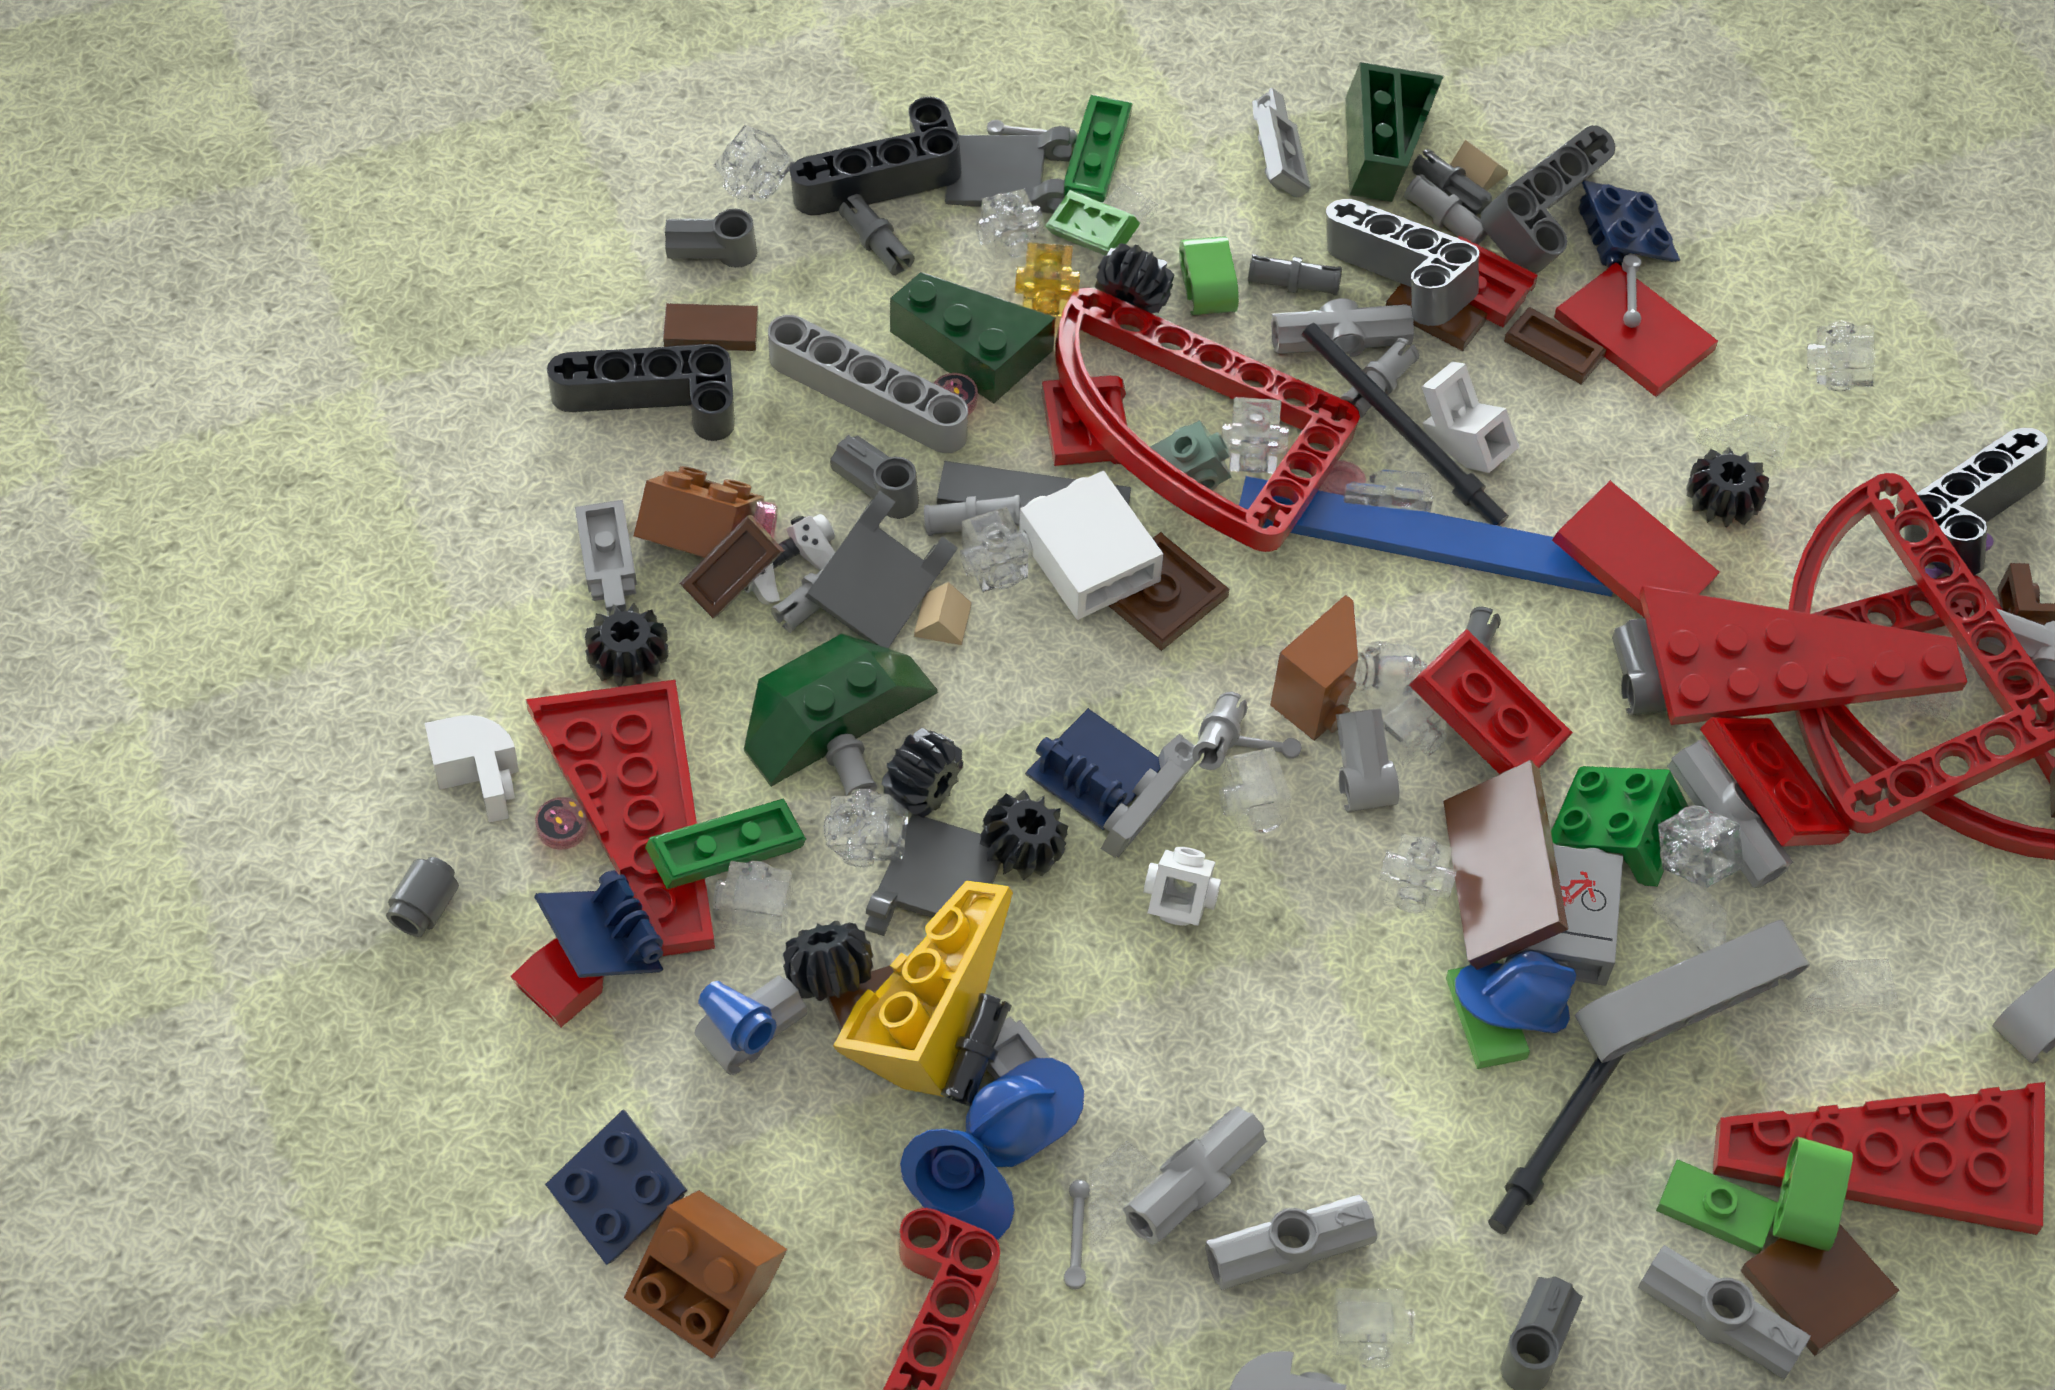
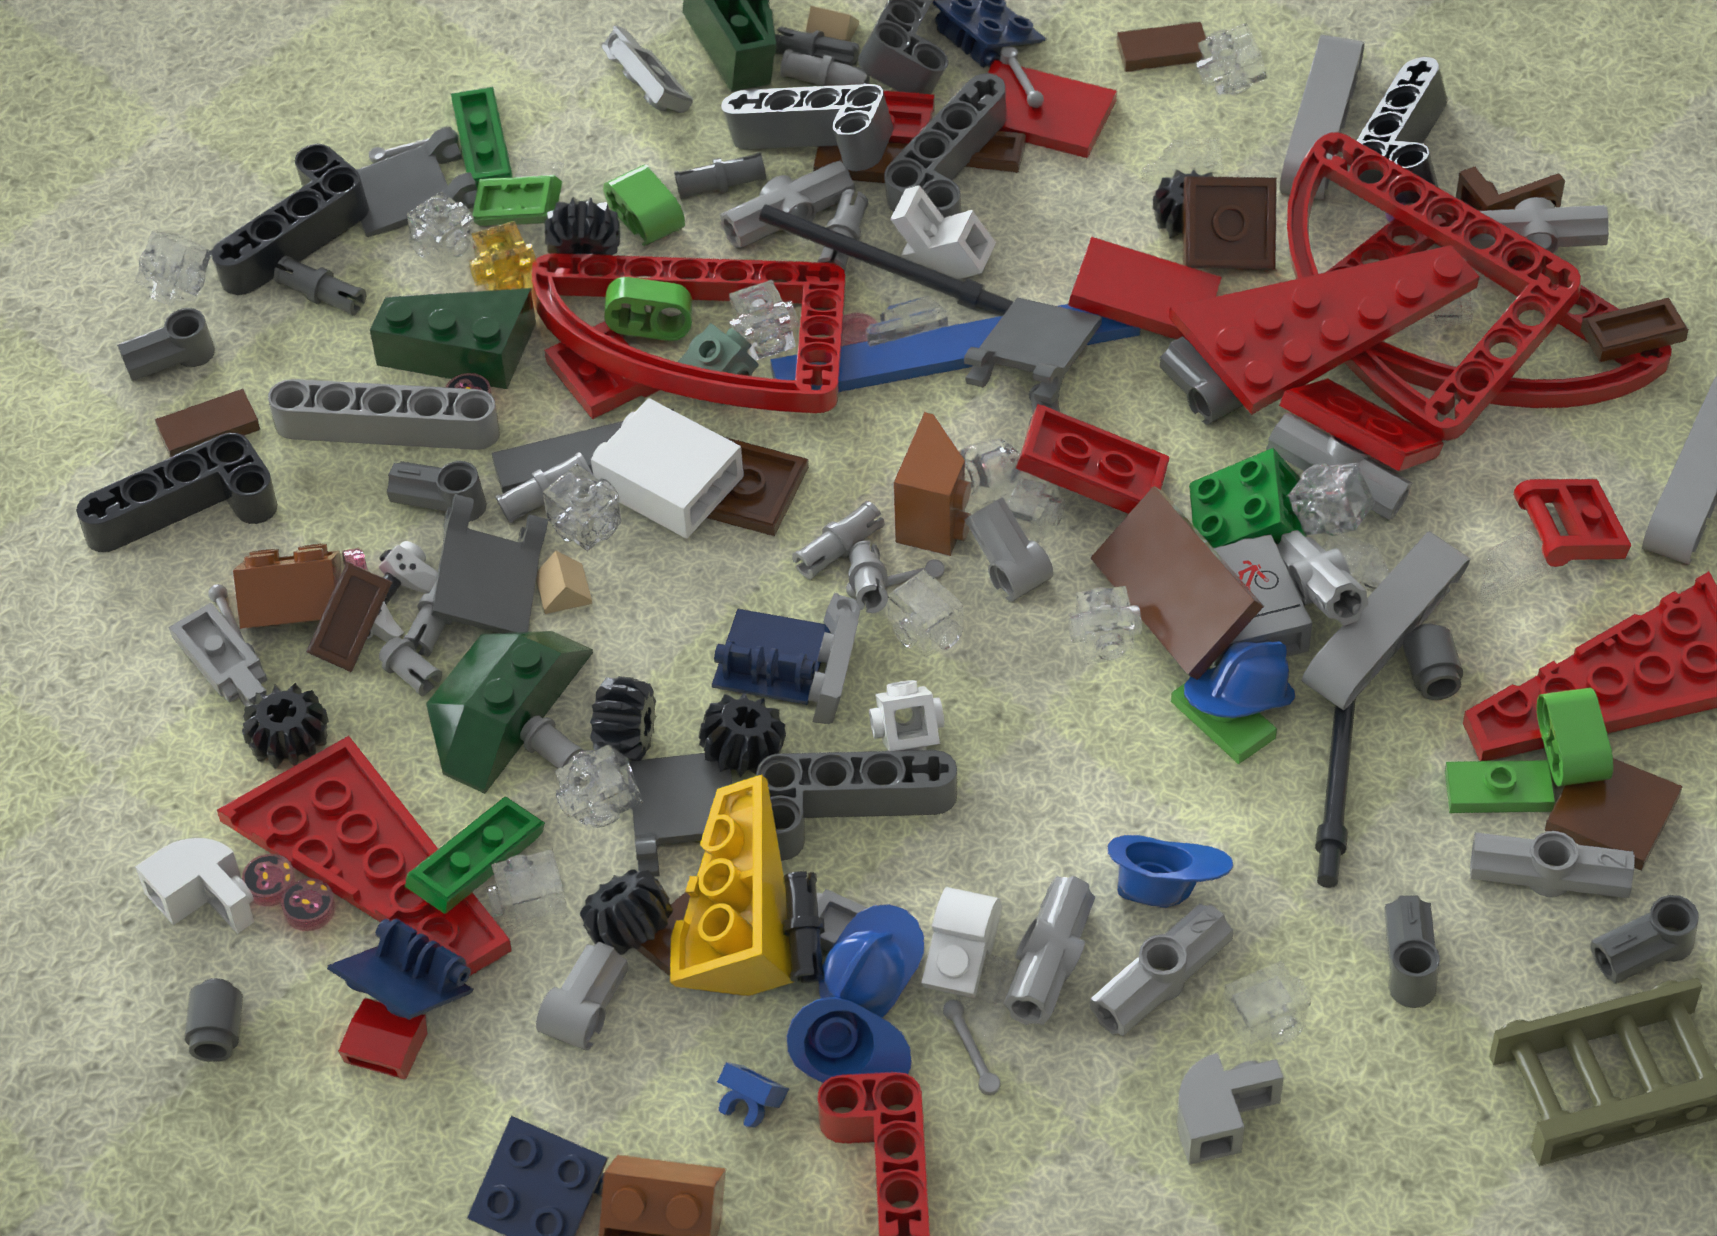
camera: 20 degrees left, 5 degrees down
blue cone [698,981,777,1054] -> none
none -> light grey hinge [208,584,255,654]
none -> clear pink tile [242,854,296,906]
none -> light grey pin [379,637,442,696]
none -> bright green beam [604,277,692,341]
none -> blue tile [717,1062,789,1128]
none -> dark grey beam [757,750,957,861]
none -> light grey pin [792,501,885,579]
none -> dark grey beam [885,73,1007,217]
none -> white brick [922,887,1002,998]
none -> dark grey flag [964,297,1102,404]
none -> blue piece [1107,835,1233,908]
none -> reddish brown tile [1117,22,1210,72]
none -> reddish brown tile [1183,176,1277,269]
none -> light grey piece [1277,530,1369,626]
none -> light grey beam [1280,34,1365,200]
none -> dark grey brick [1403,624,1463,700]
none -> red plate [1513,479,1631,567]

